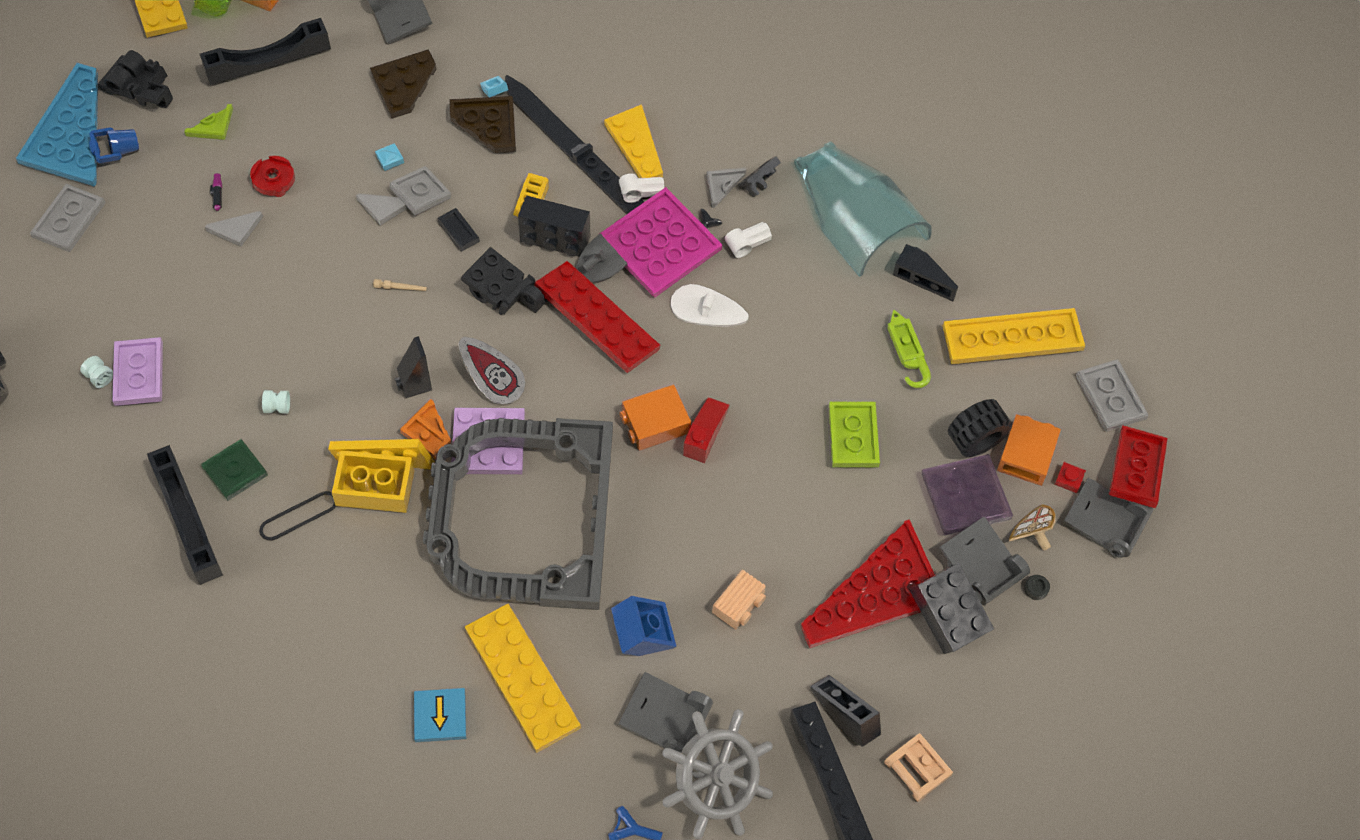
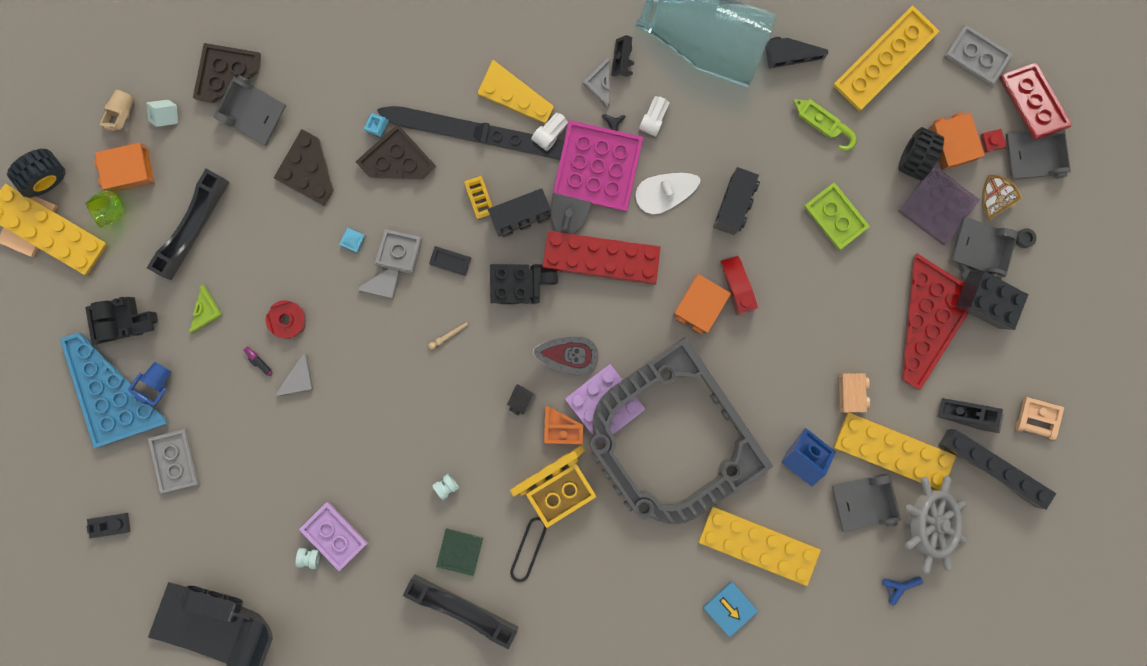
camera: 35 degrees left, 25 degrees up
none -> black brick [713,167,760,235]
none -> yellow plate [833,412,956,491]

